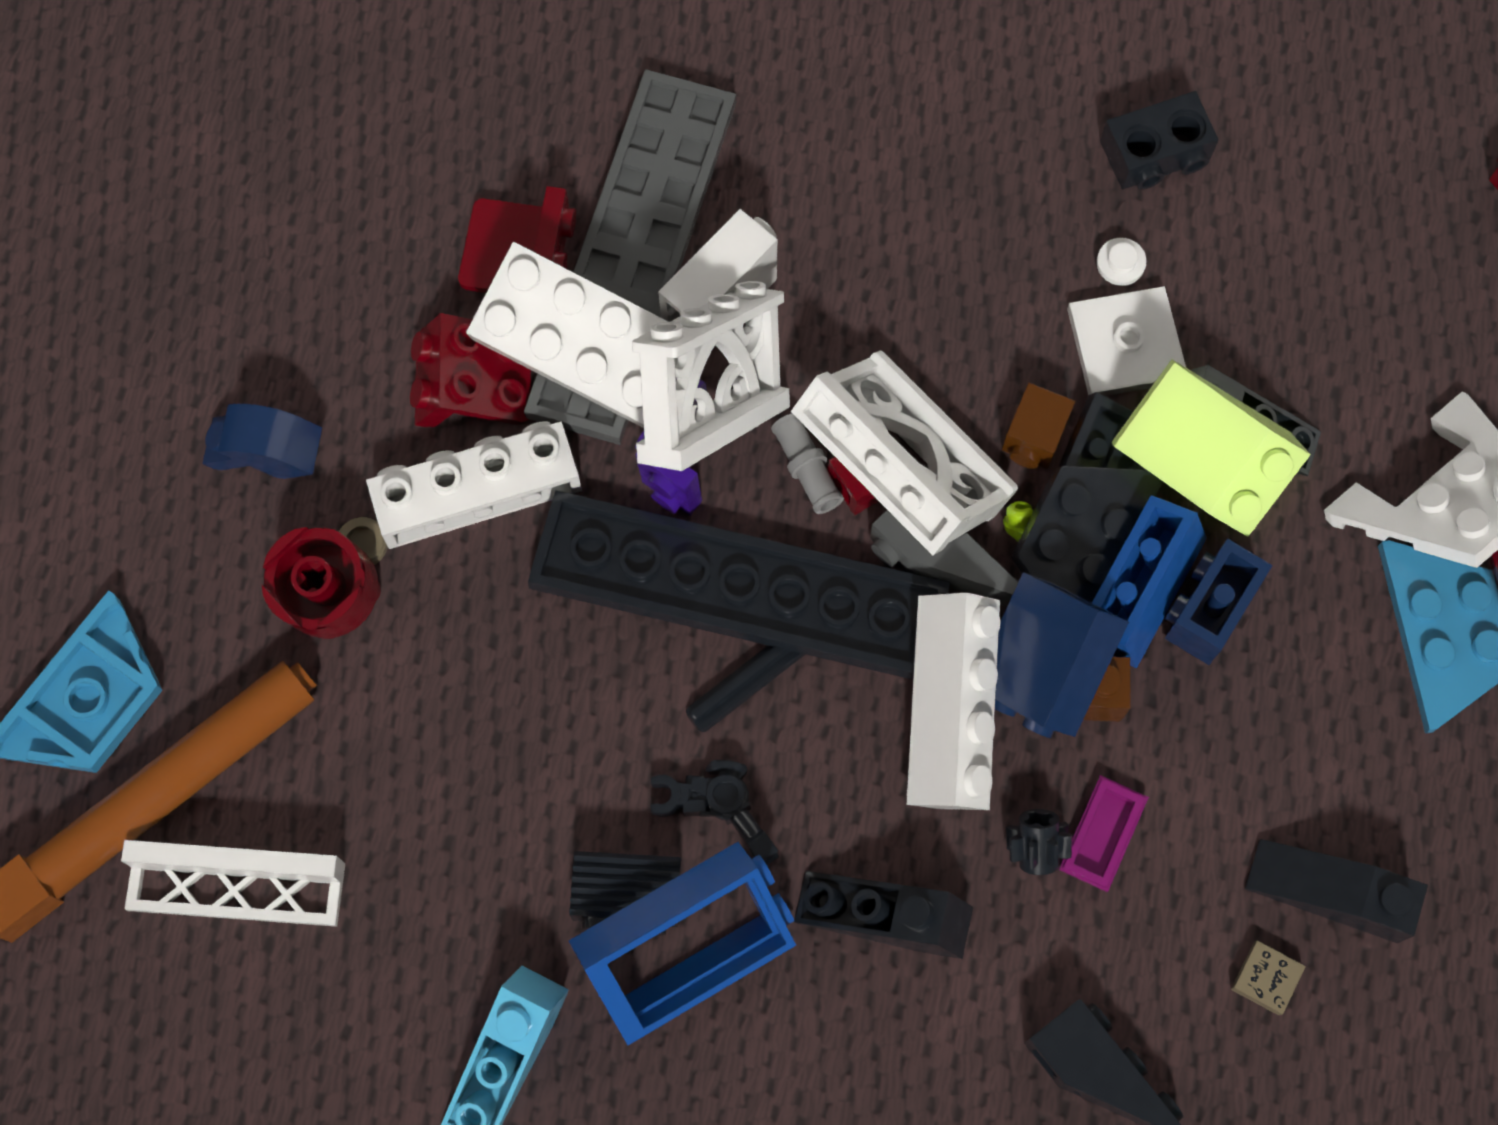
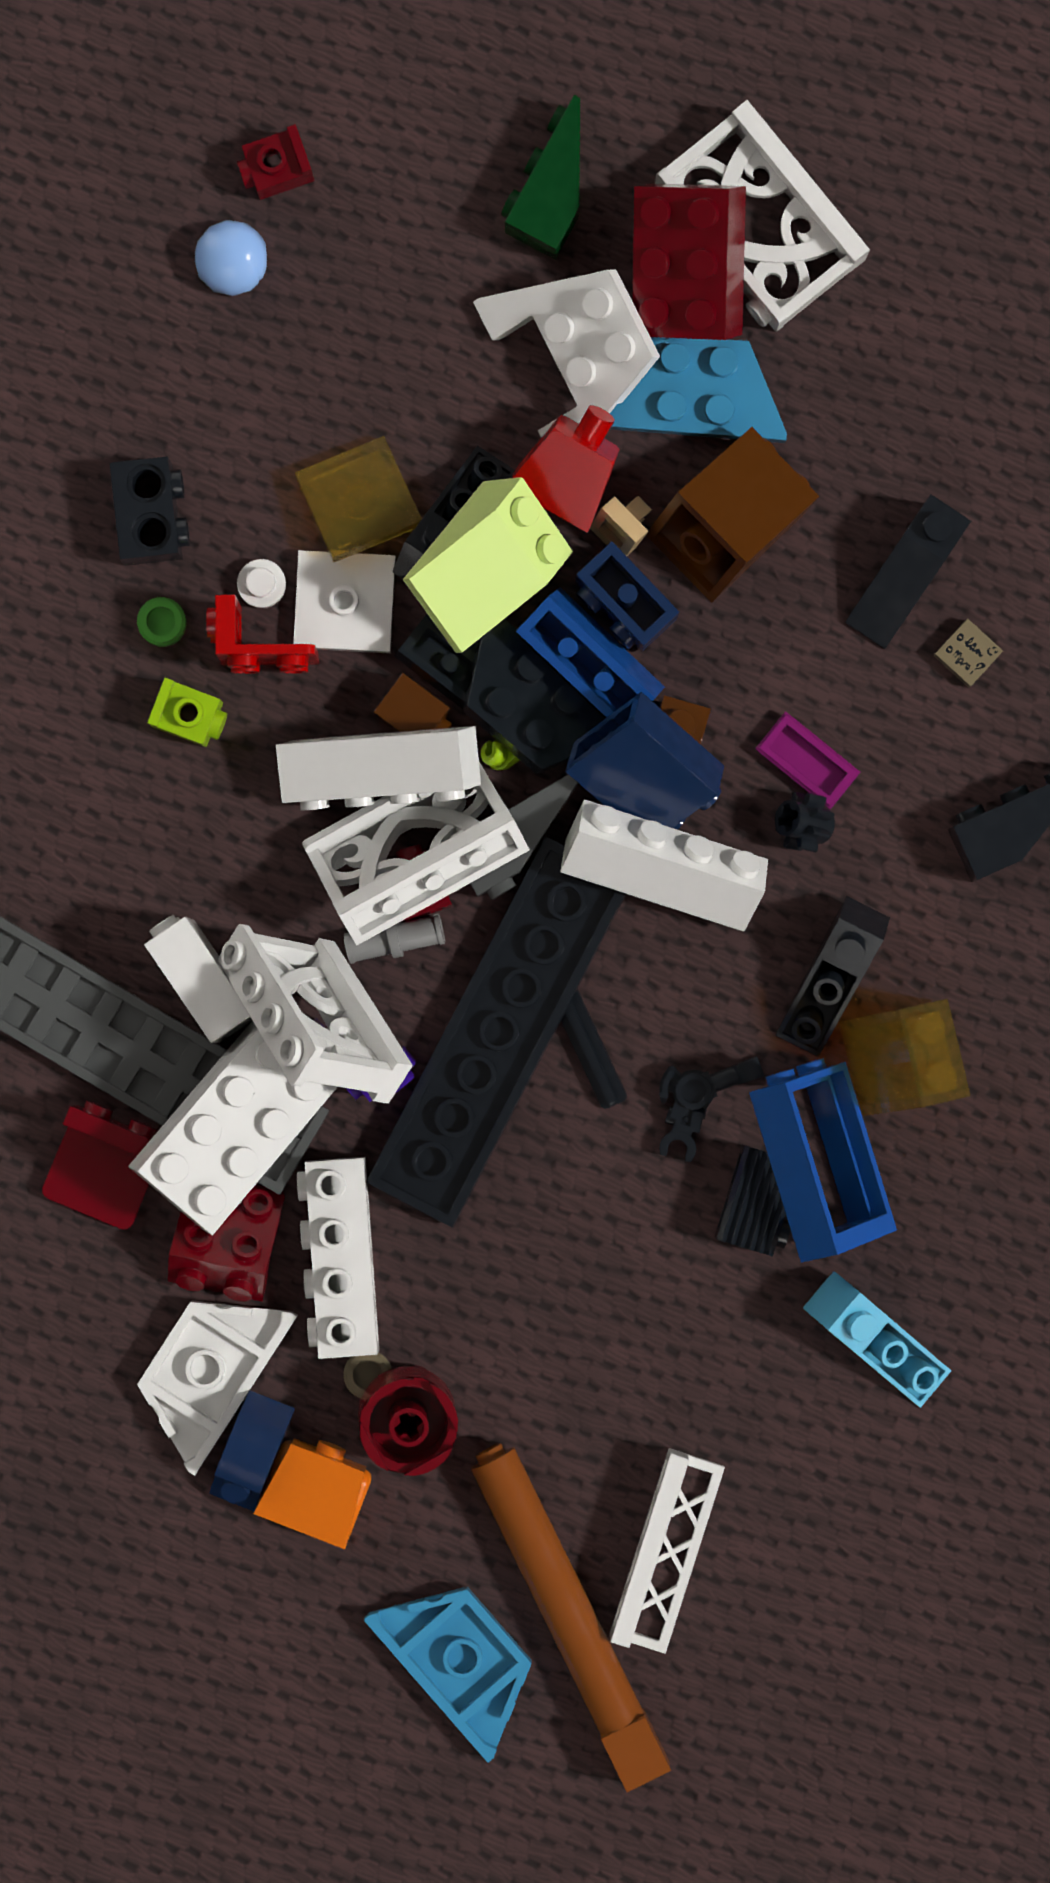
camera: 80 degrees left, 15 degrees up
none -> bright green tile [137,597,187,647]
none -> white wing [137,1300,298,1476]
none -> lime brick [147,678,227,747]
none -> light blue hair [195,220,267,296]
none -> red bracket [206,595,319,674]
none -> orange torso [253,1438,372,1549]
none -> white brick [276,726,481,810]
none -> clear yellow tile [295,436,422,563]
none -> red torso [511,405,620,533]
none -> tan tile [590,496,652,556]
none -> reddish brown slope [646,427,820,603]
none -> clear yellow slope [839,999,971,1116]

